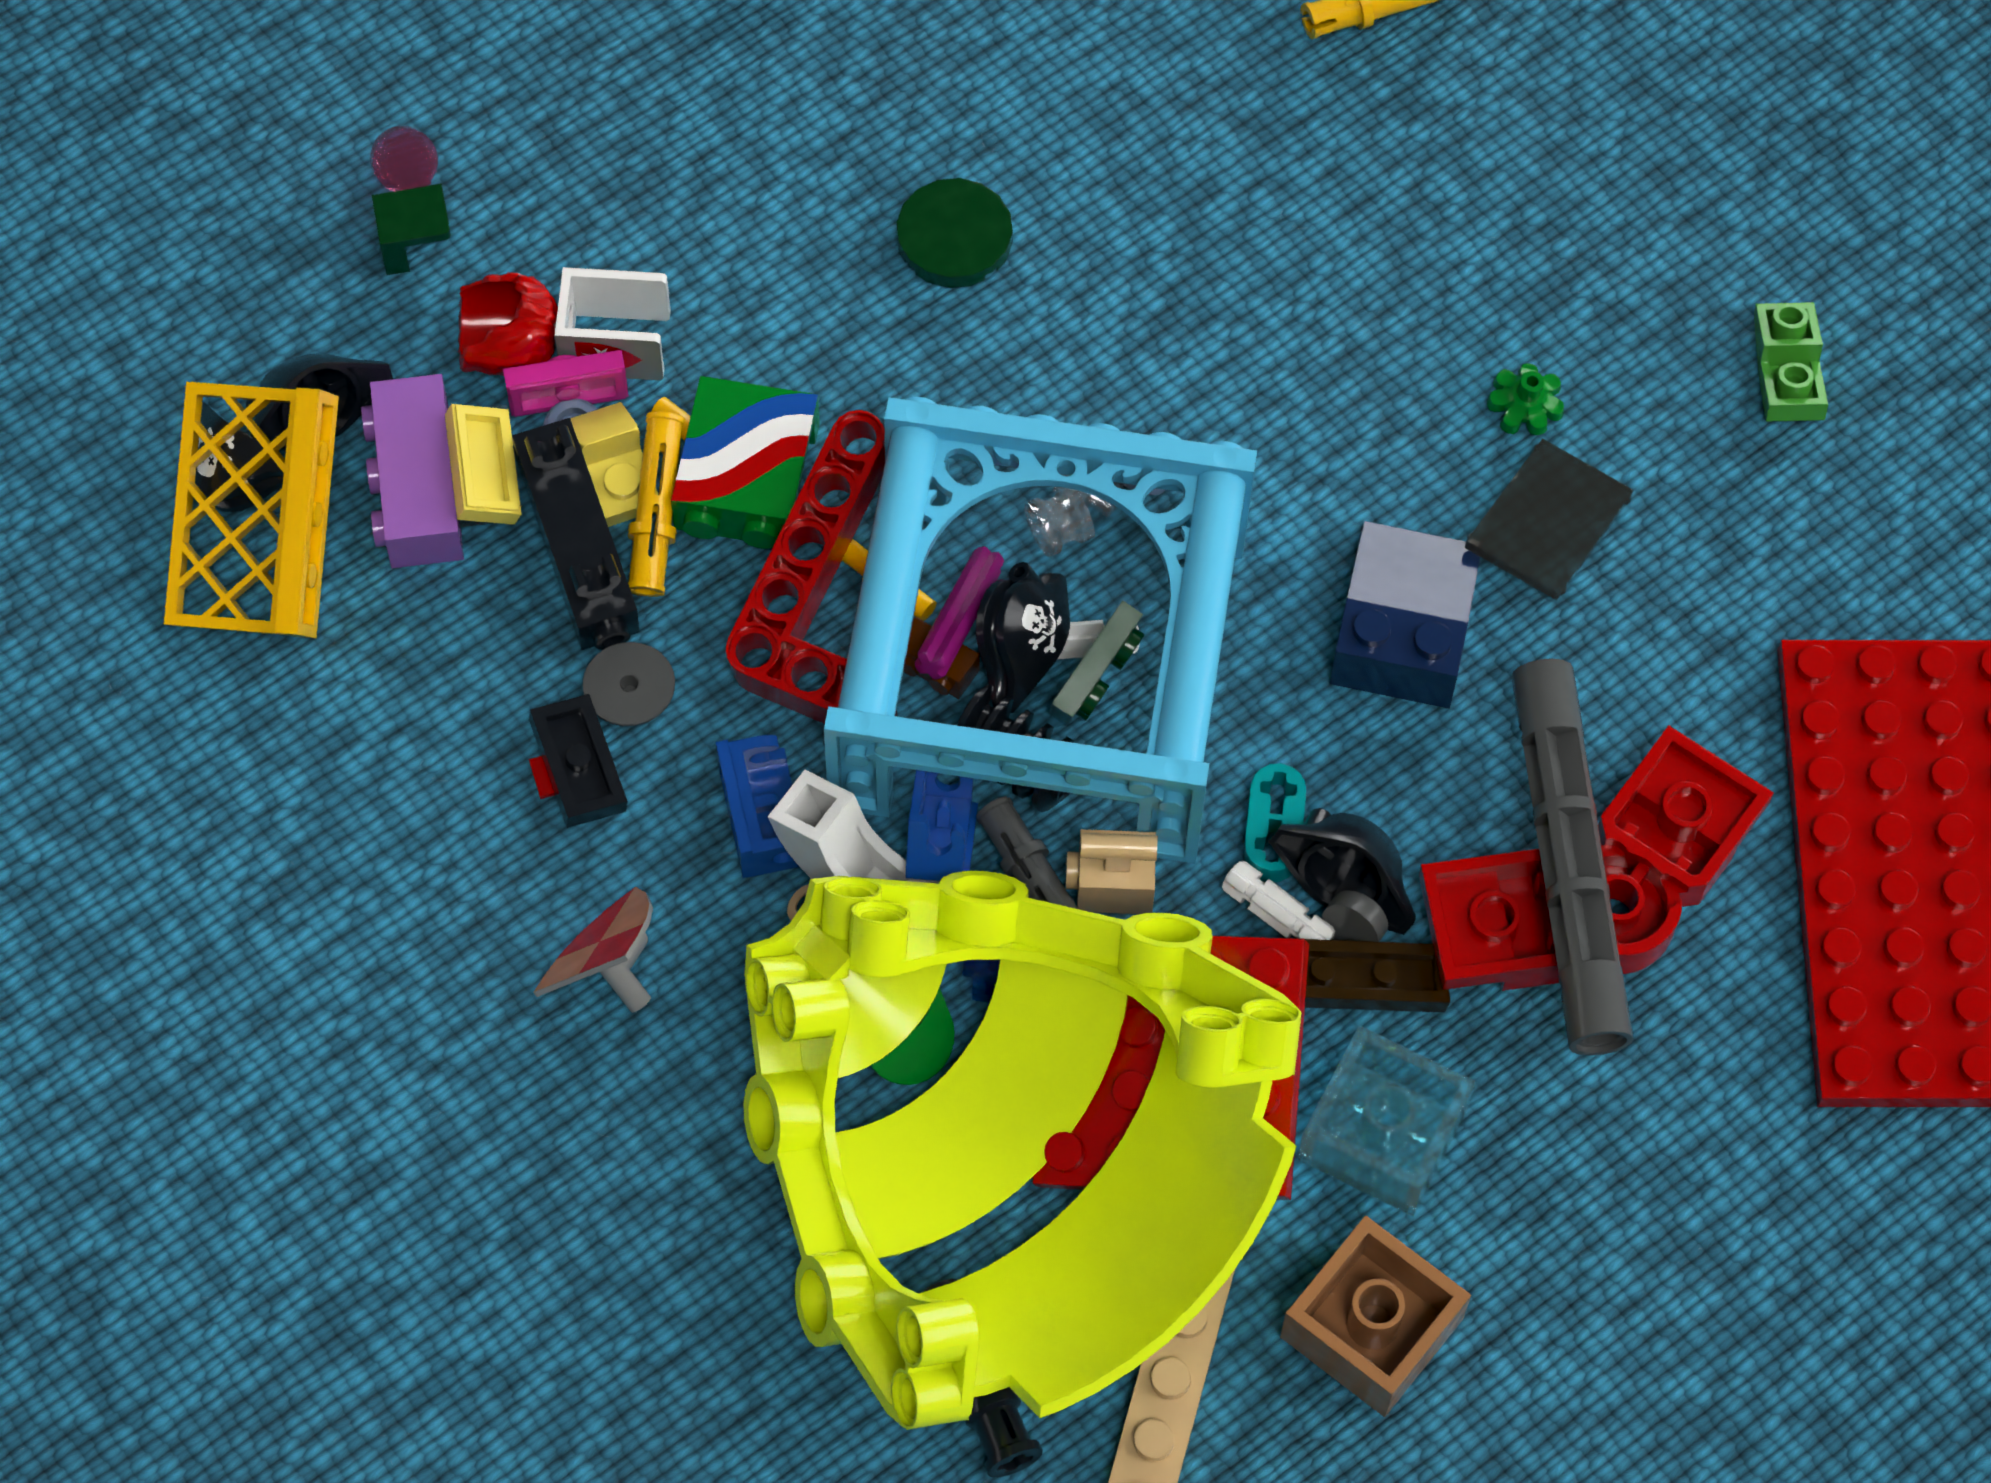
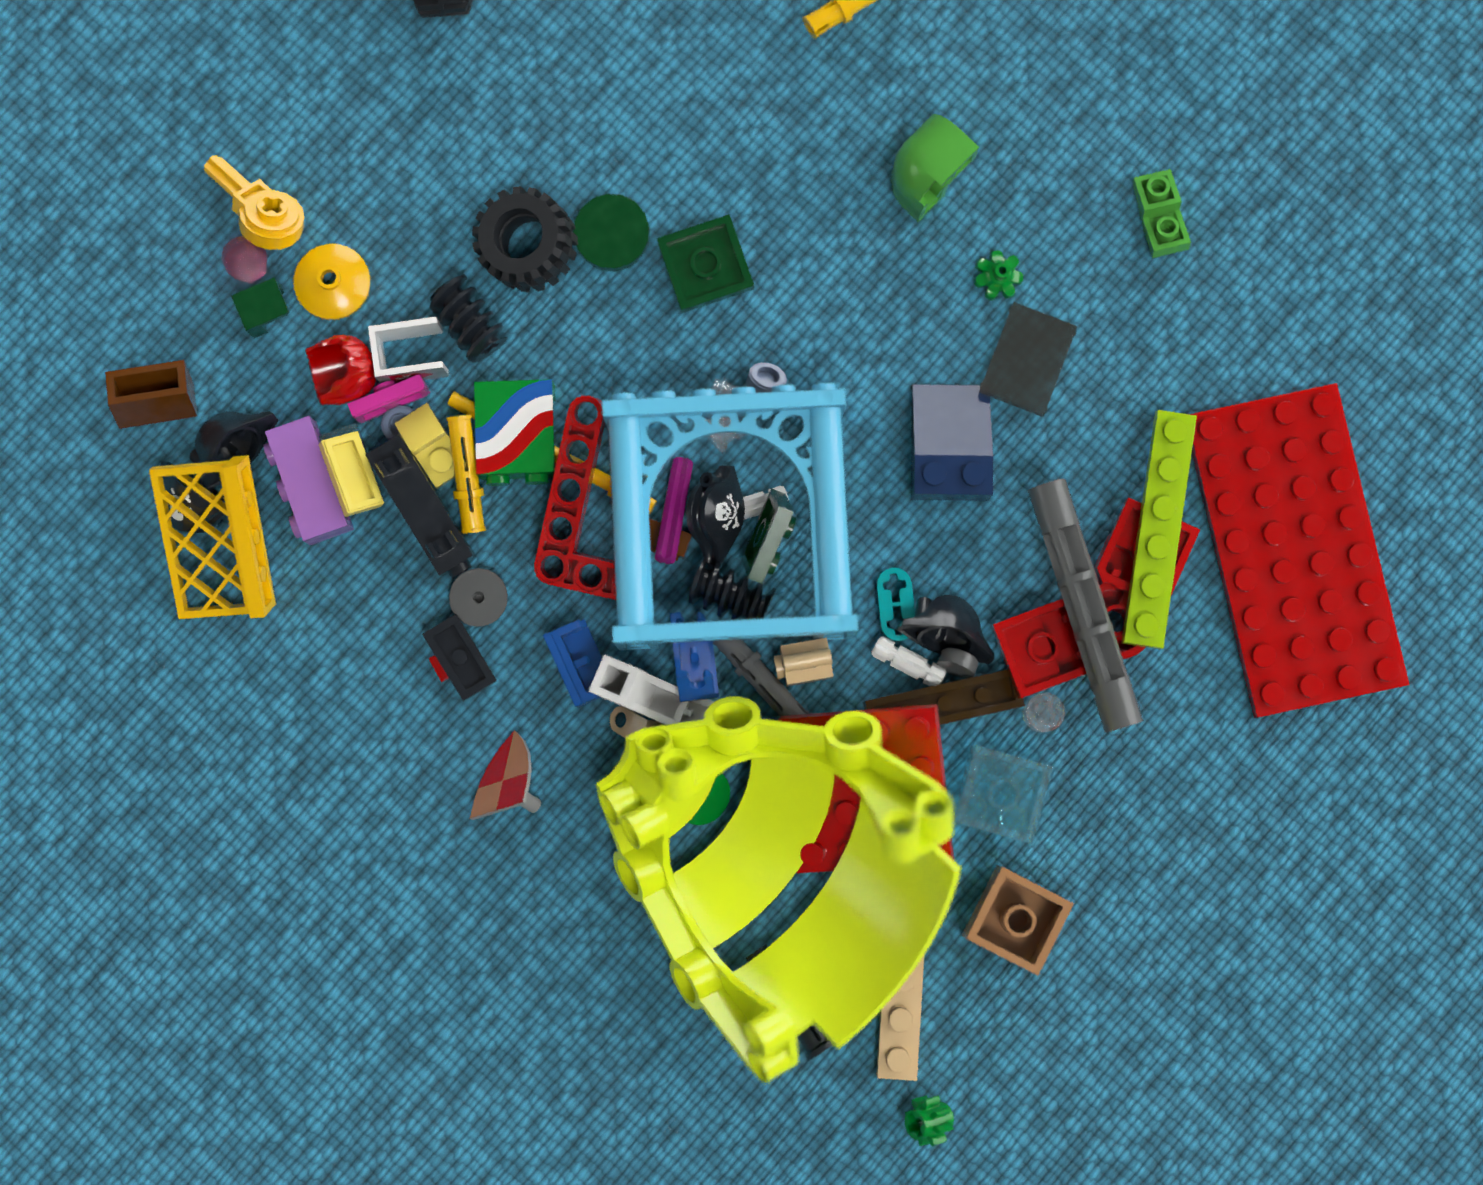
camera: 10 degrees left, 20 degrees up
none -> reddish brown piece [105,360,197,429]
none -> yellow piece [204,155,304,250]
none -> yellow dish [293,244,371,320]
none -> black piece [429,274,508,363]
none -> black tyre [472,186,578,292]
none -> dark green plate [657,214,754,313]
none -> bright green brick [890,114,979,222]
none -> clear wheel [1022,693,1065,733]
none -> lime plate [1122,410,1197,650]

